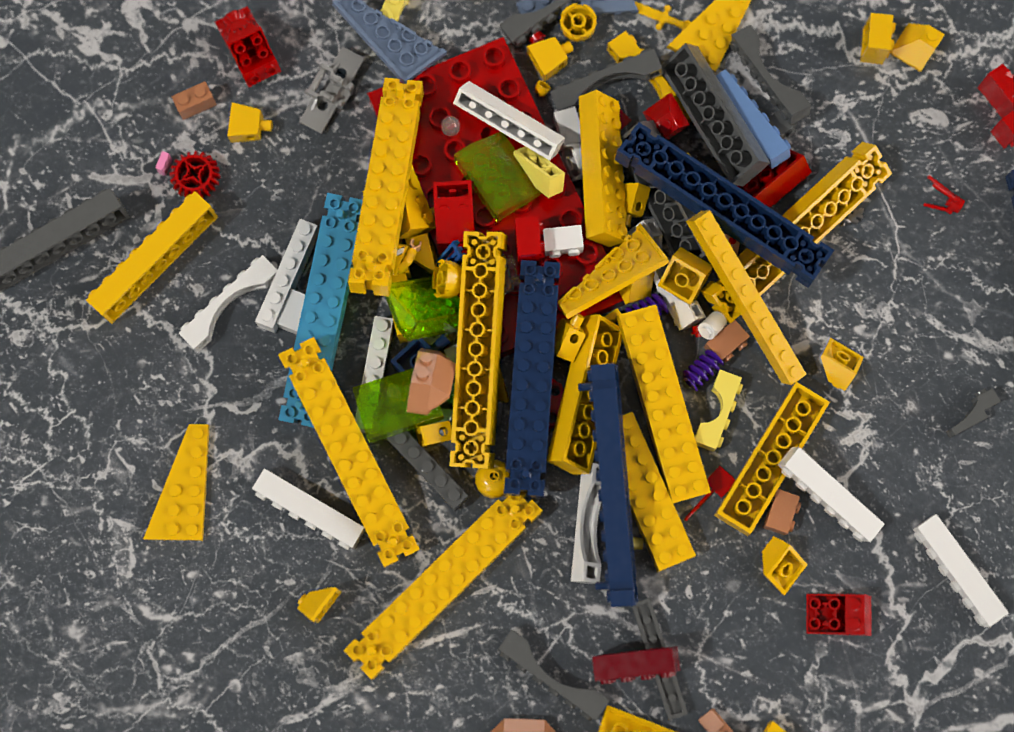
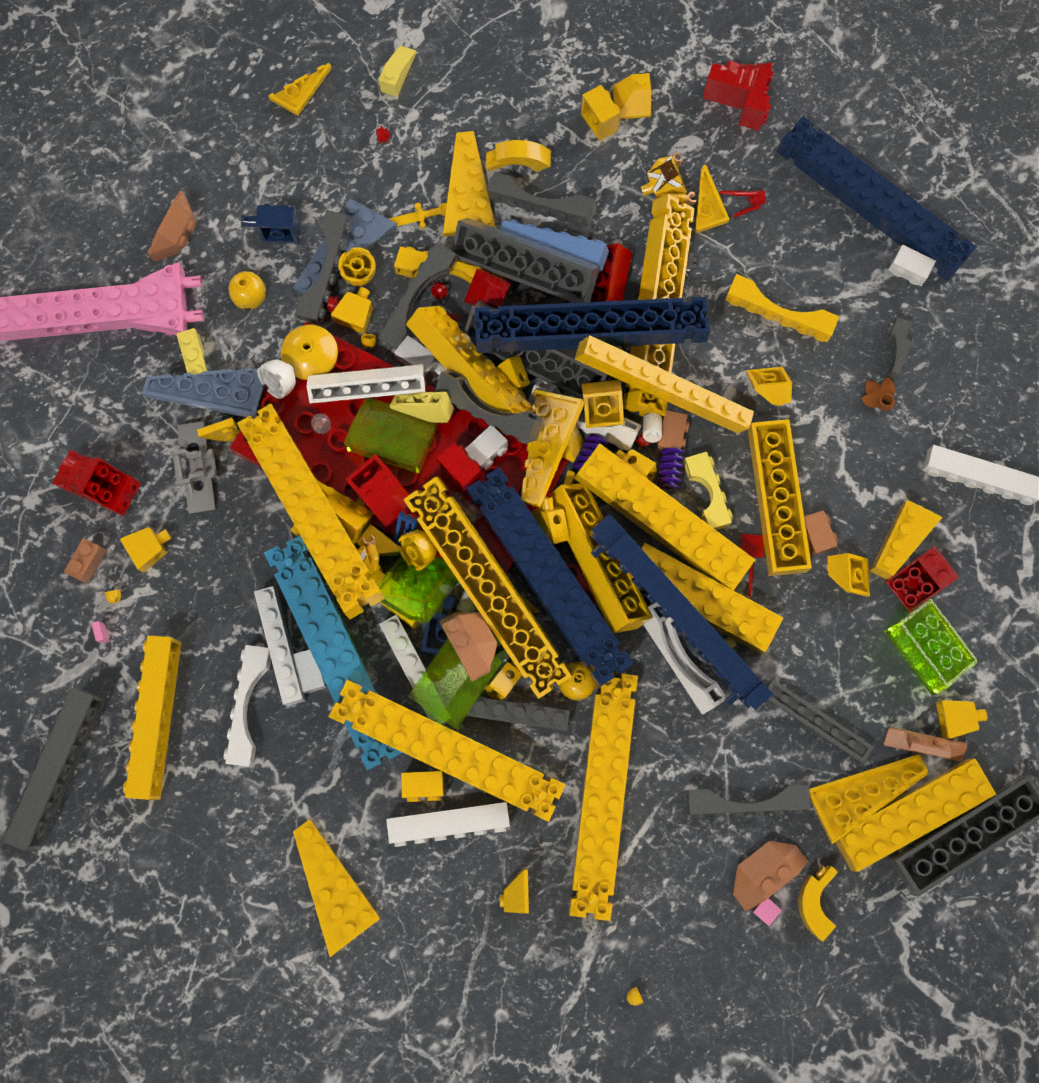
camera: 40 degrees left, 0 degrees up
red gear [170,150,221,198] -> none
dark red brick [592,646,680,684] -> none
white brick [778,447,884,542] -> none
none -> yellow hinge [104,589,121,604]
none -> yellow wing [197,418,240,442]
none -> white cylinder [257,359,296,399]
none -> yellow dish [281,325,338,380]
none -> yellow brick [401,771,445,802]
none -> red plate [431,282,447,300]
none -> dark grey arch [435,370,544,444]
none -> yellow arch [486,140,551,172]
none -> yellow torso [615,449,657,482]
none -> torso [641,153,696,206]
none -> yellow wing [695,165,730,234]
none -> yellow arch [725,274,839,342]
none -> dark orange plate [861,377,896,411]
none -> yellow wedge [870,500,943,580]
none -> clear neon green slope [884,598,979,696]

